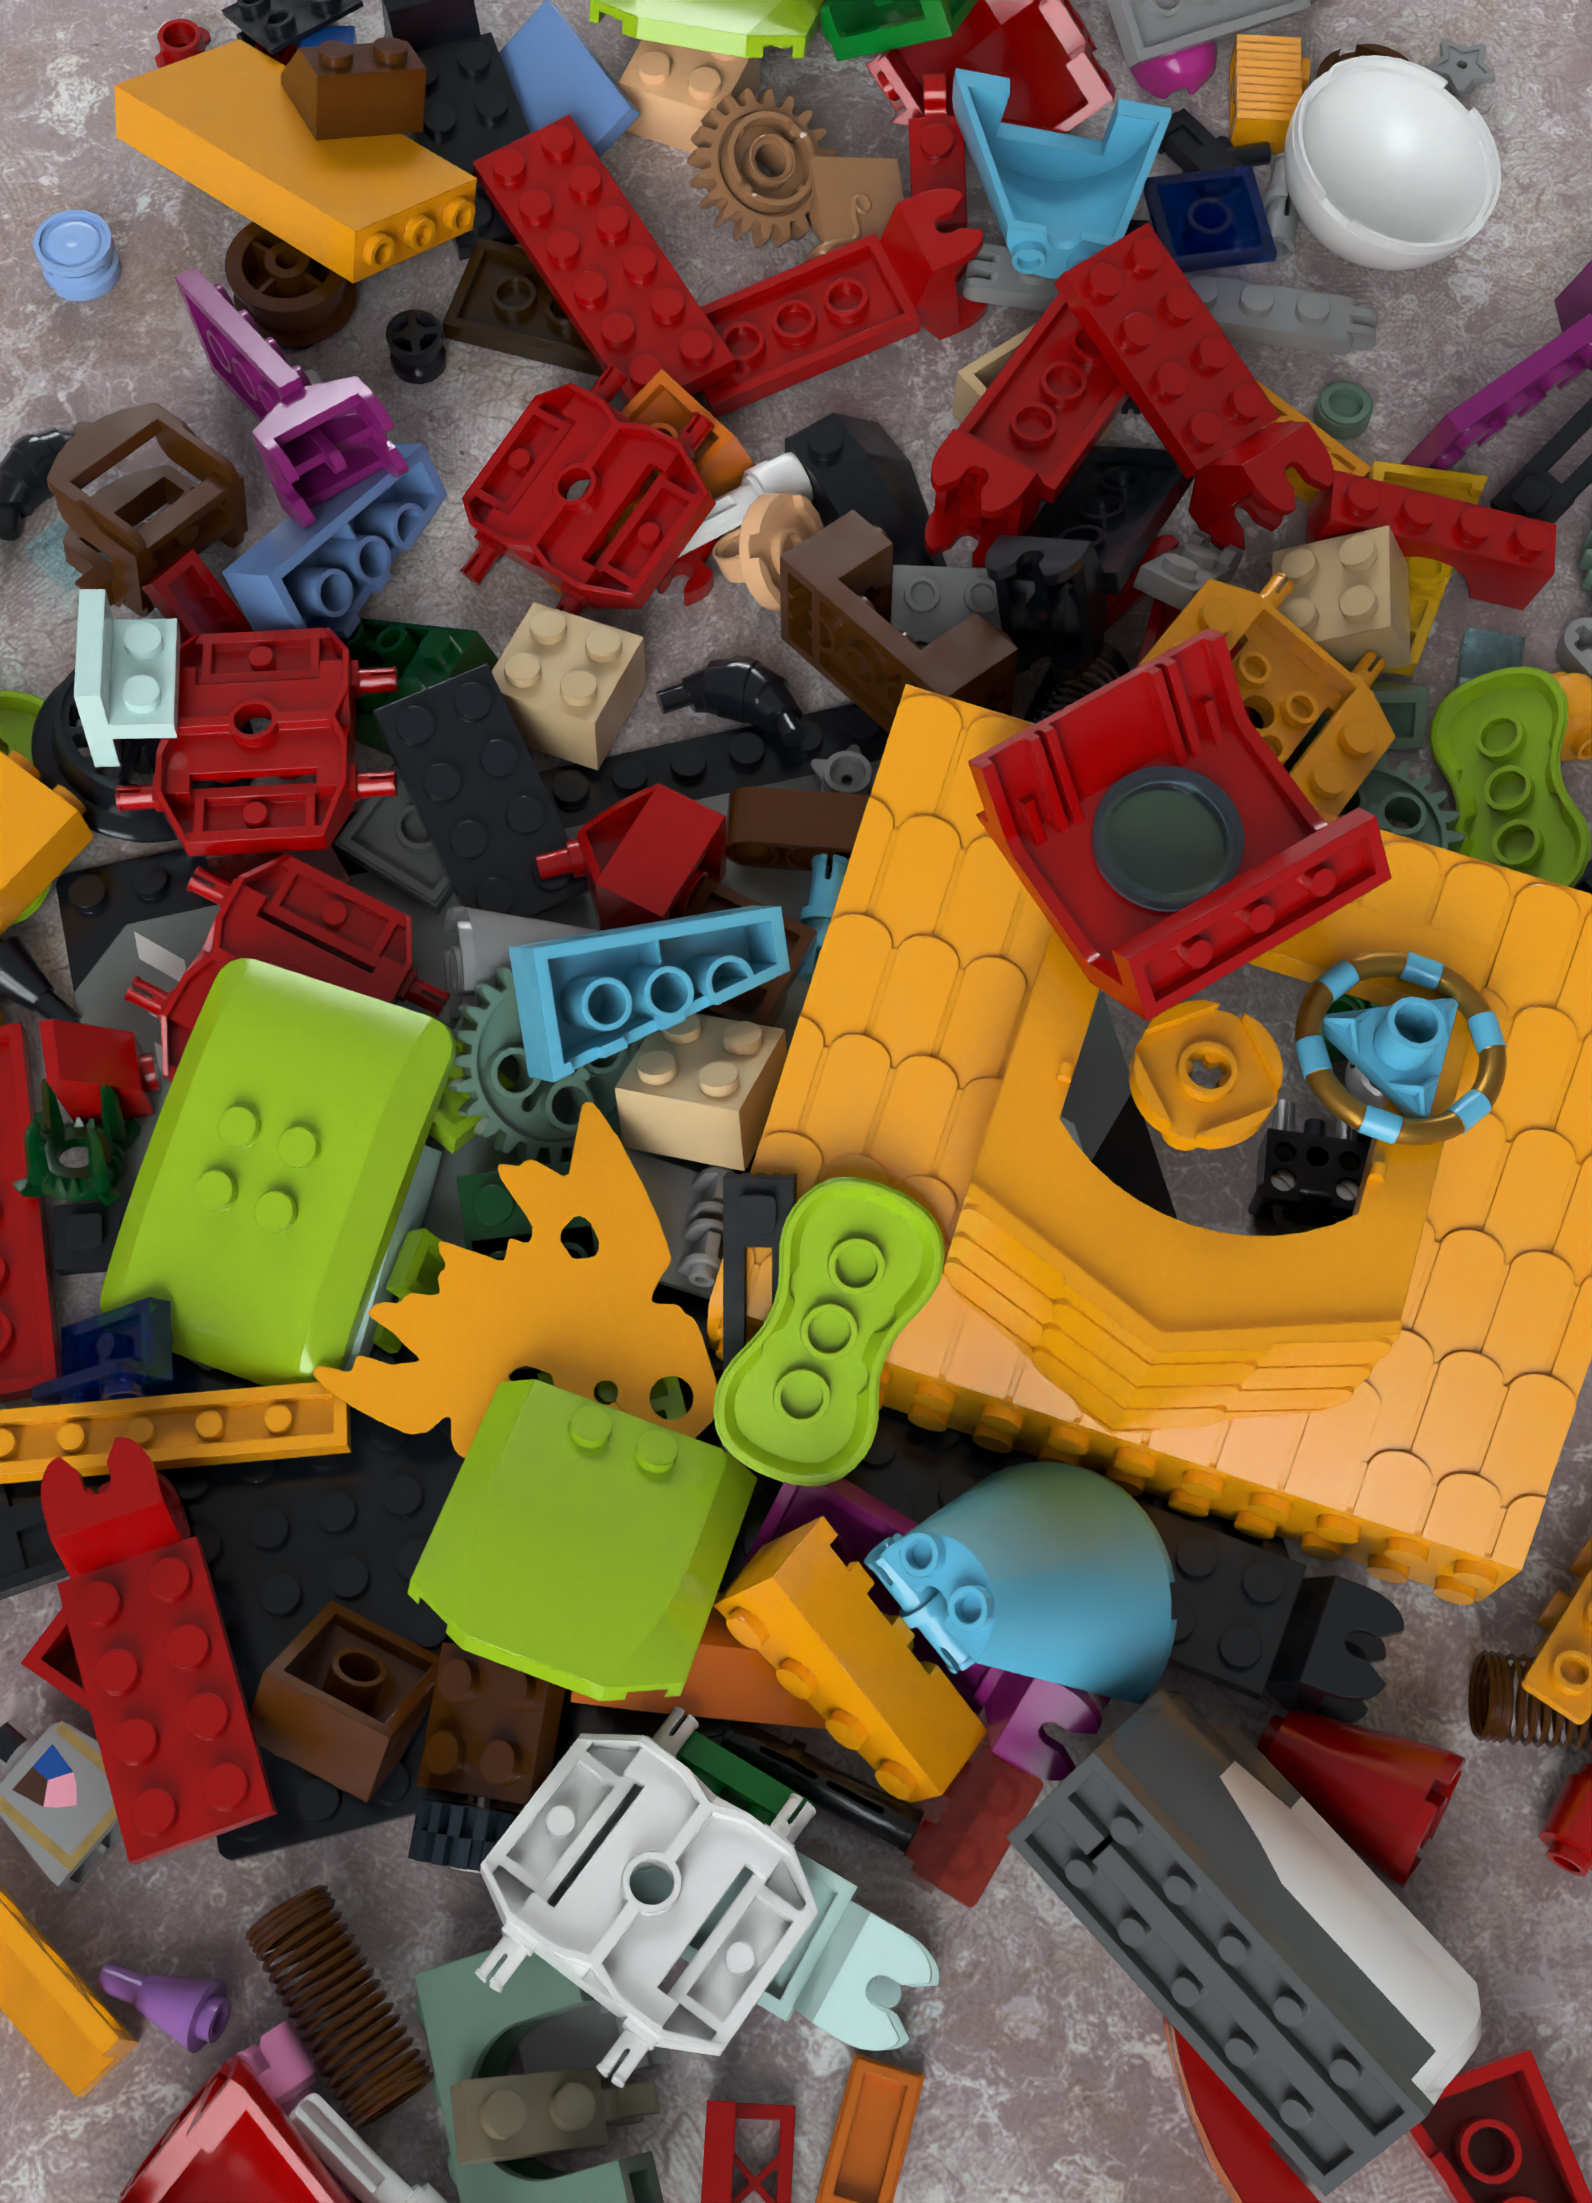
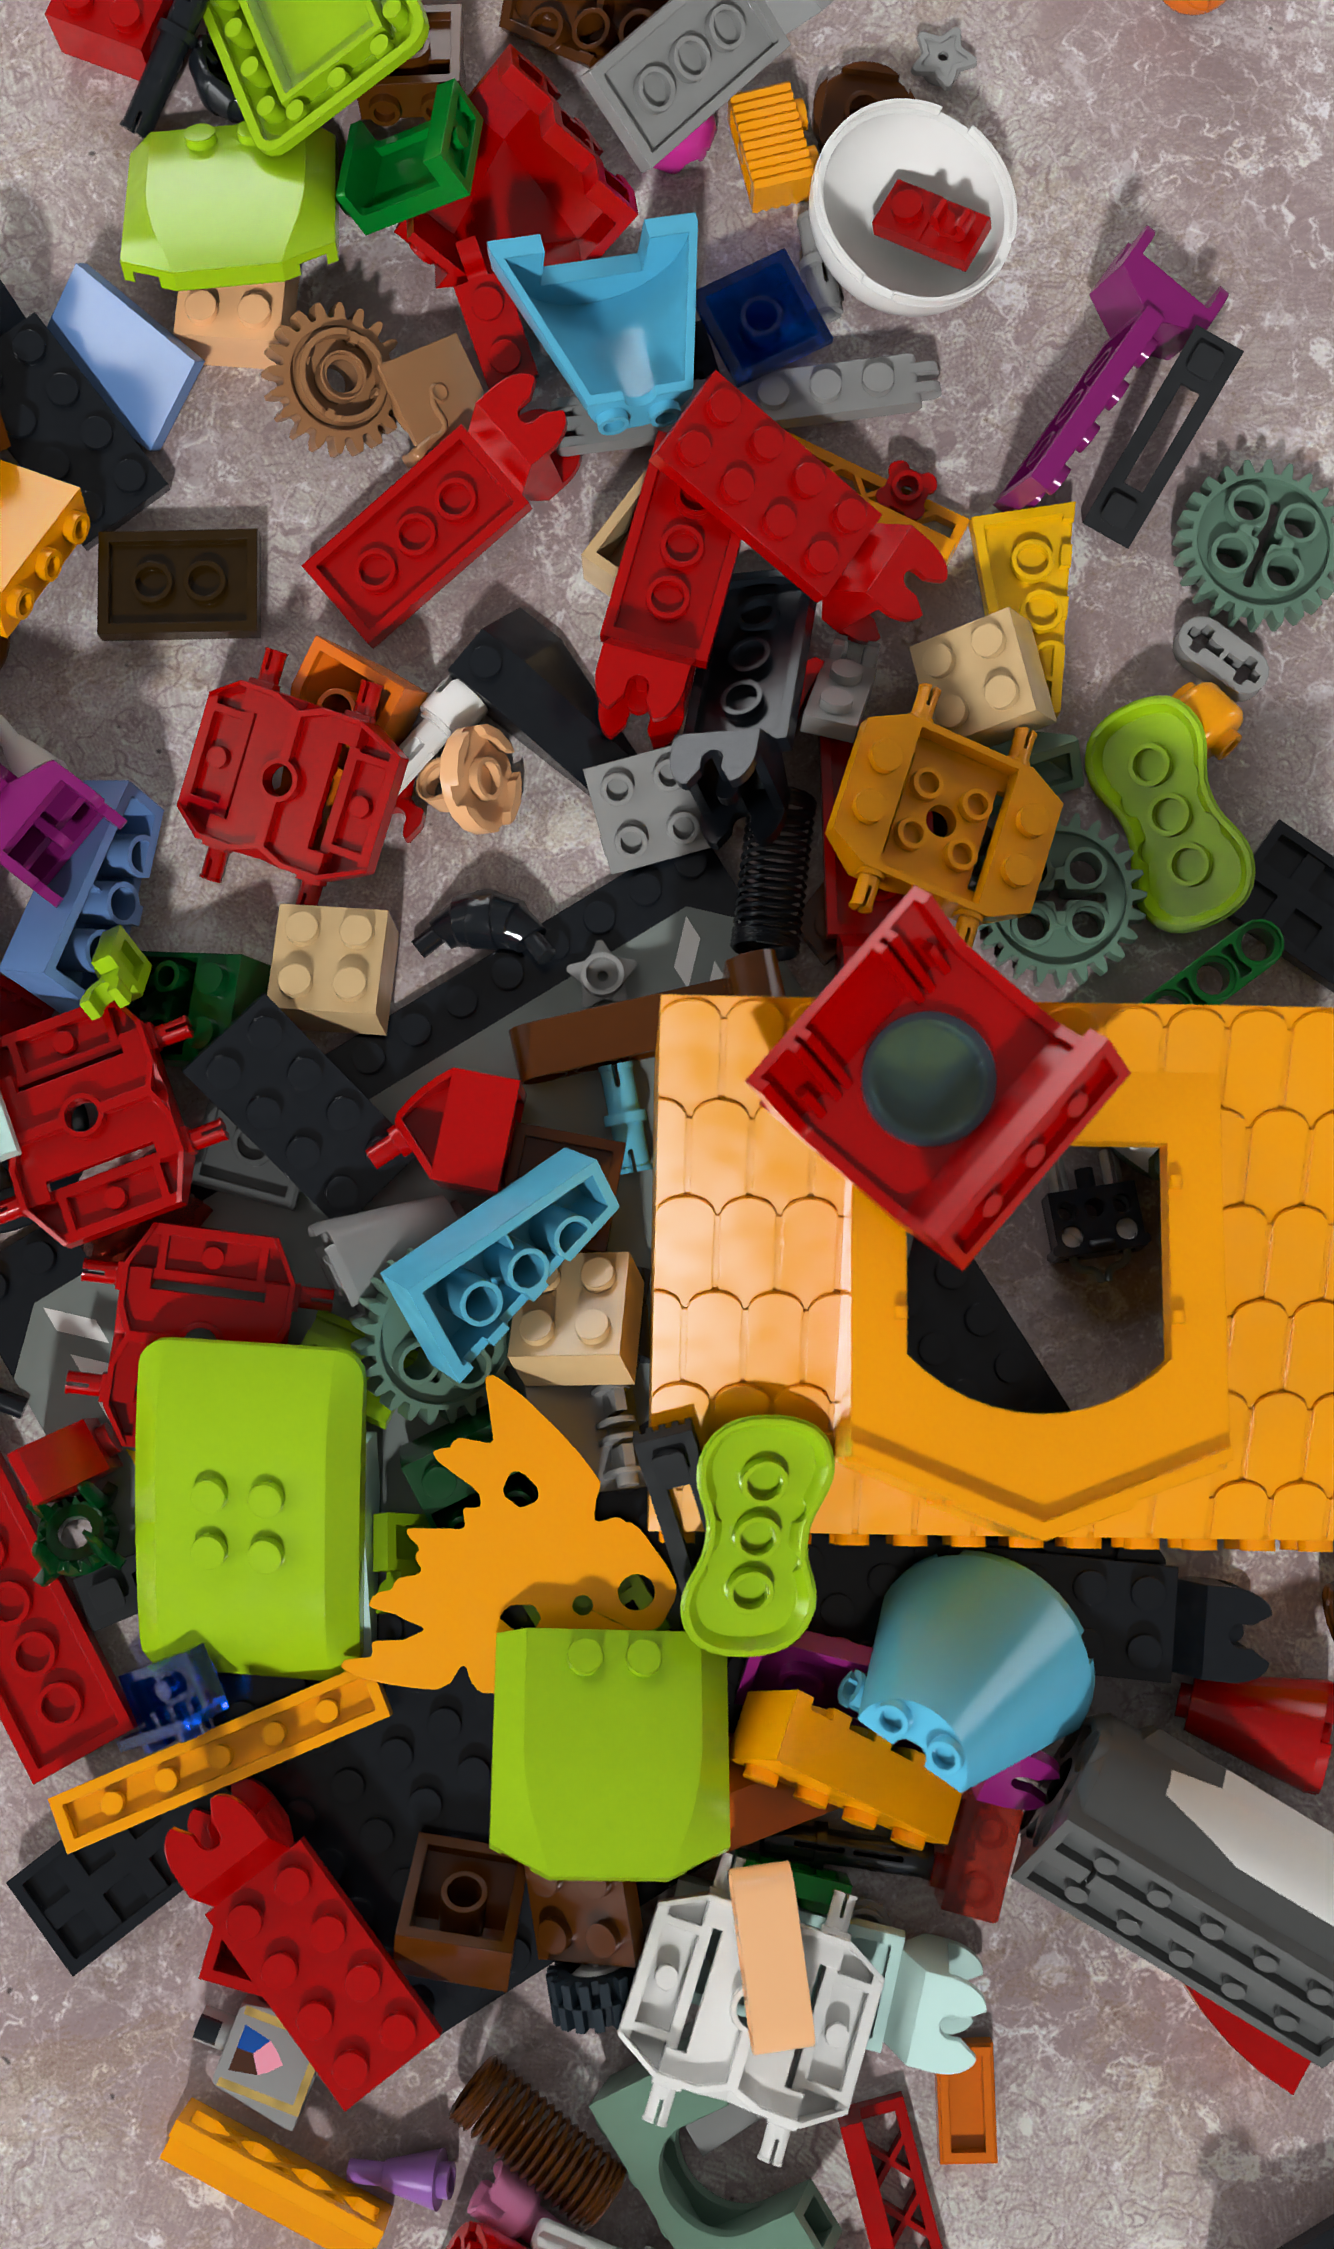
camera: 15 degrees left, 15 degrees up
black wheel [386,310,447,384] -> none
dark tan plate [450,2067,659,2166] -> none
red plate [472,114,736,405] -> none
reddish brown plate [780,510,1018,734] -> none
light orange plate [1129,1000,1284,1151] -> none
black piece [1158,108,1271,197] -> none
medium azure piece [1294,950,1507,1146] -> none
red arch [1305,470,1557,611] -> none
sand green tile [1313,381,1373,440] -> none
clear light blue tile [1455,627,1525,688] -> none
none -> lime plate [79,924,152,1021]
none -> light nougat beam [728,1860,815,2056]
none -> red plate [872,179,992,272]
none -> red plate [875,460,937,521]

